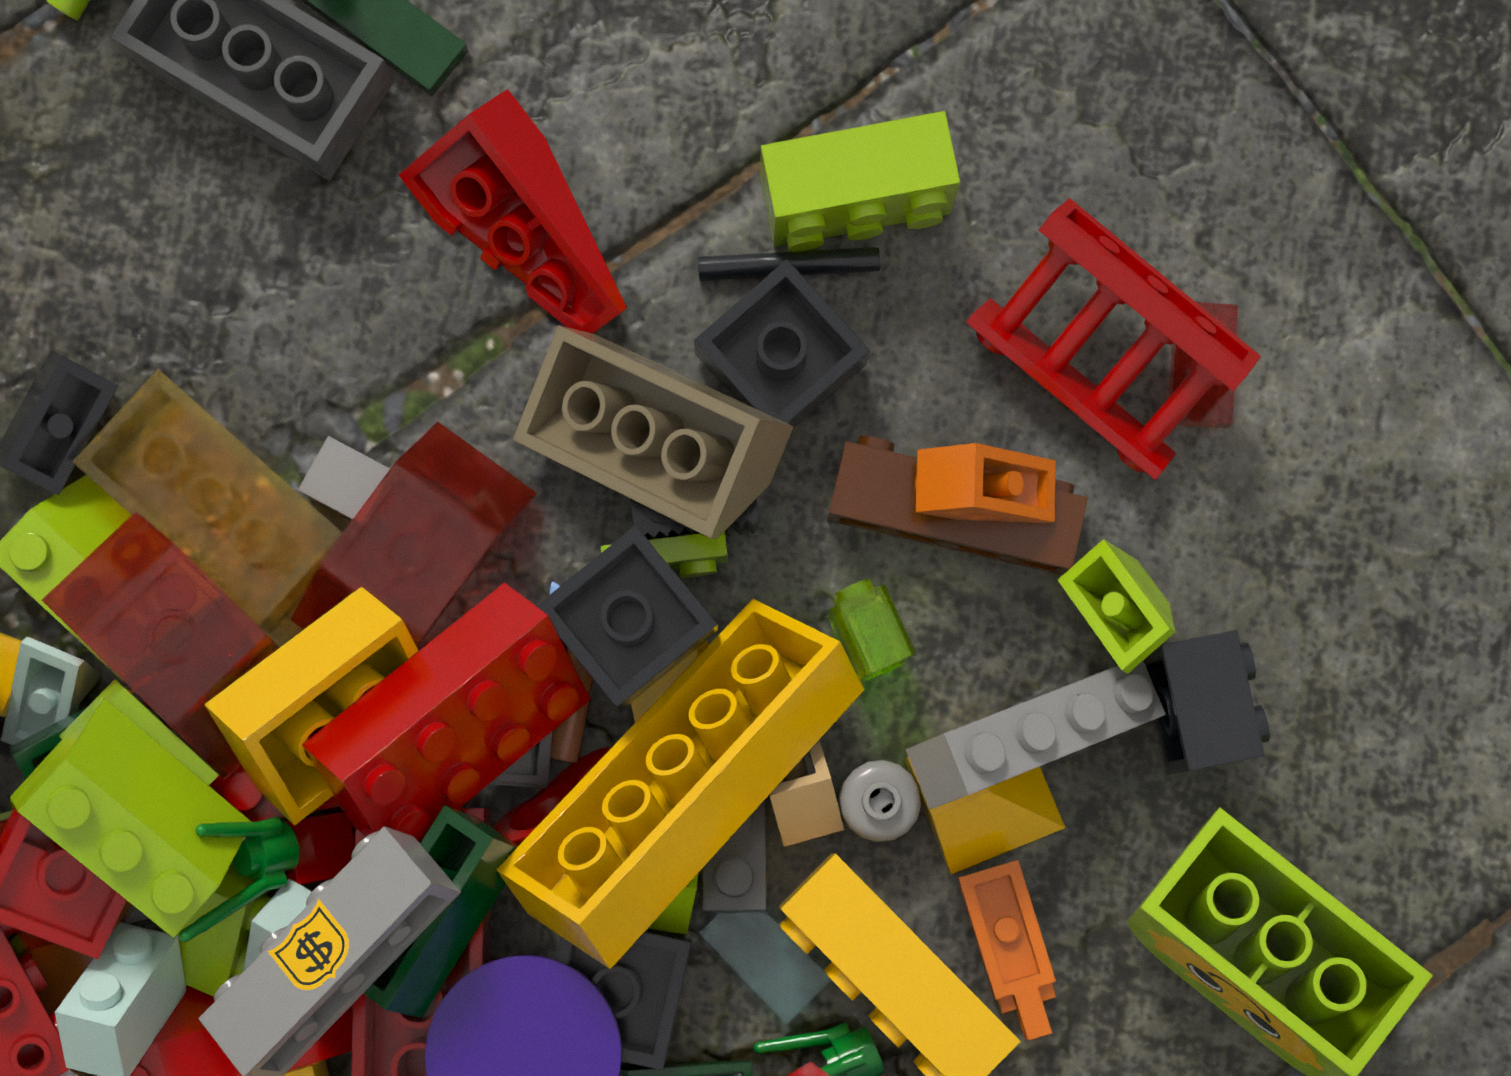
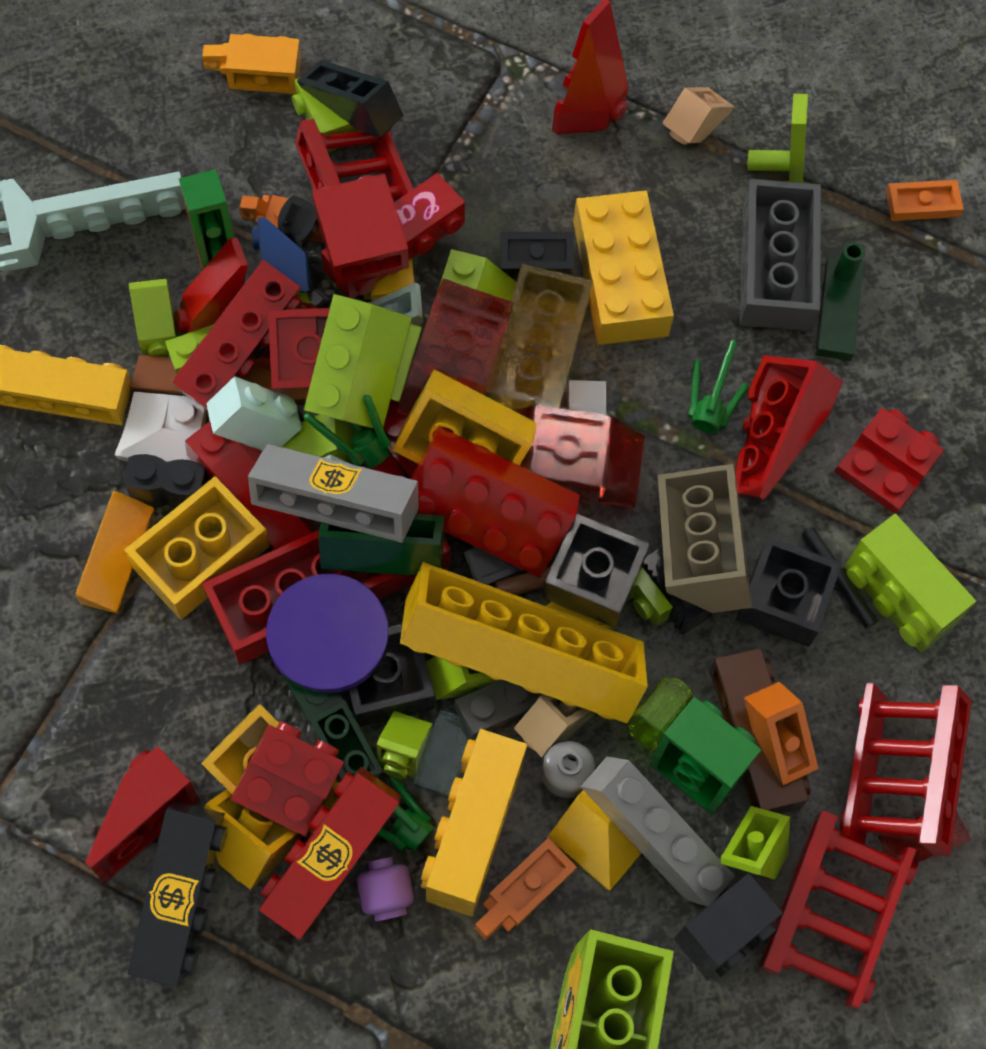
camera: 60 degrees right, 15 degrees down
none -> lime slope [377,711,432,779]
none -> yellow brick [573,190,674,345]
none -> green brick [649,696,762,816]
none -> green plant [687,340,749,434]
none -> red fence [758,810,918,1009]
none -> red plate [834,407,944,514]

